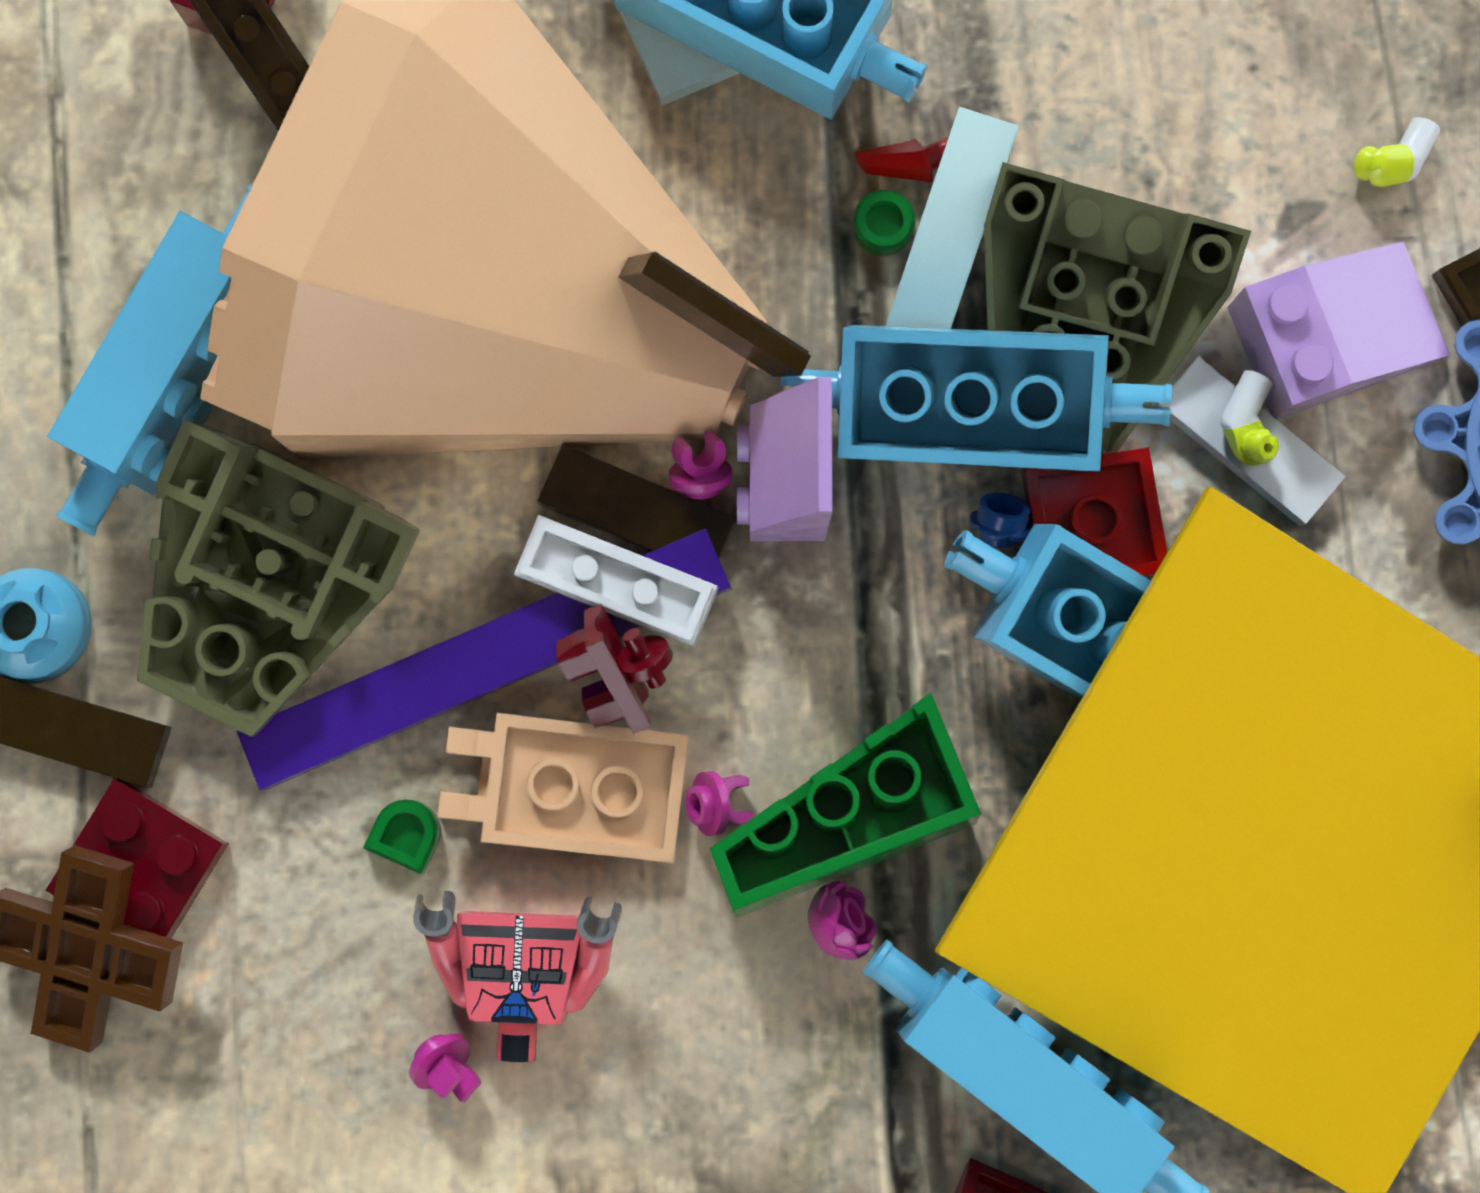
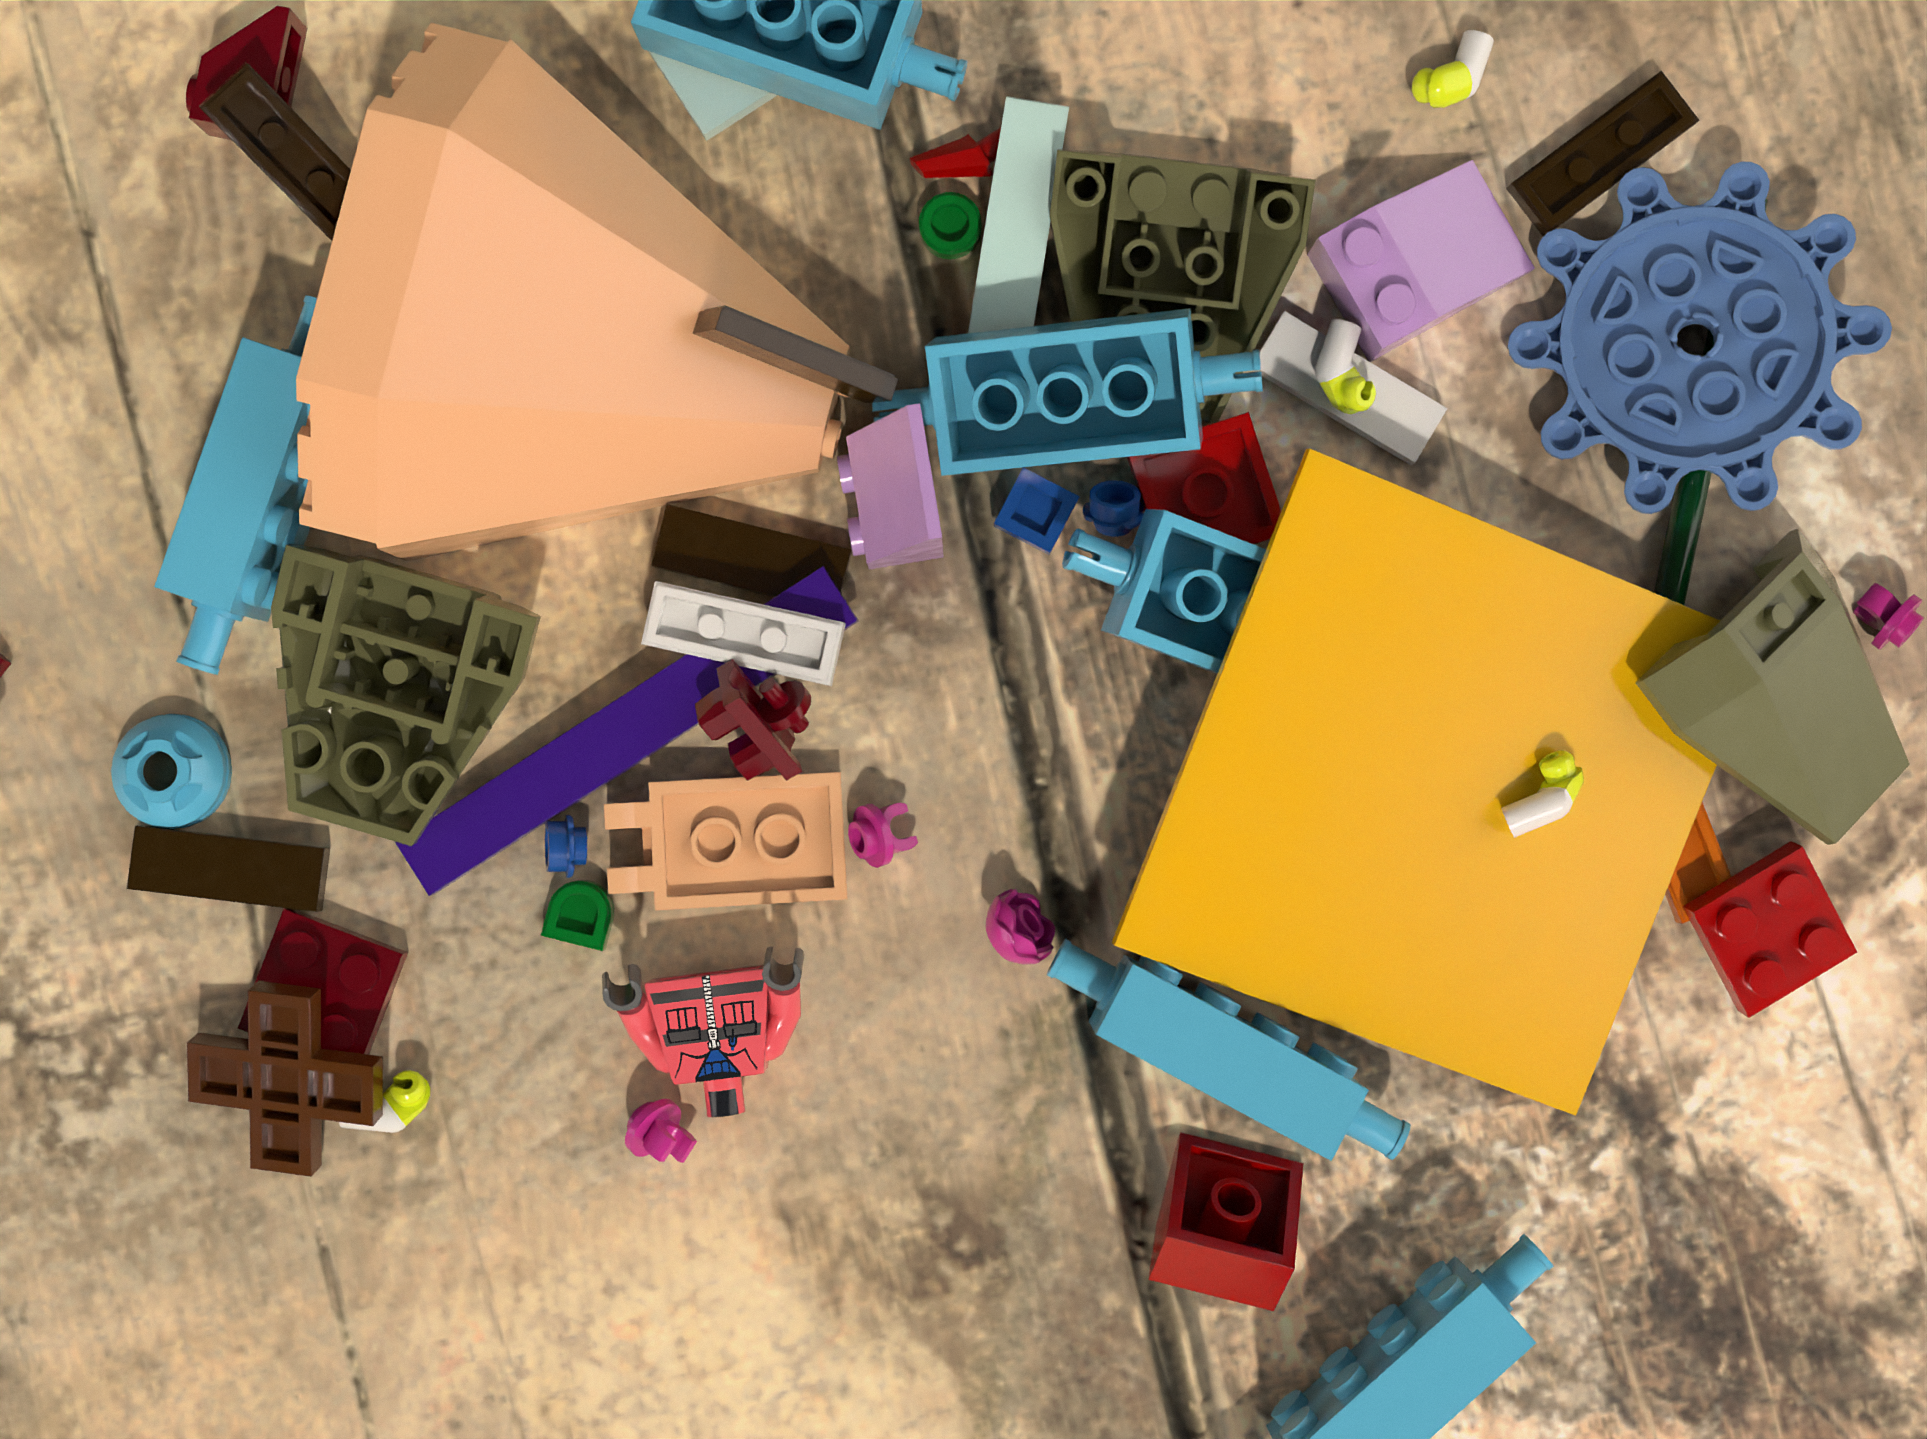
camera: 15 degrees left, 5 degrees up
dark pink plate [669,430,732,499] -> none
green wedge [709,693,981,918] -> none
none -> neon yellow arm [339,1070,430,1133]
none -> blue plate [545,815,587,878]
none -> blue plate [993,467,1080,555]
none -> arm [1501,750,1584,838]

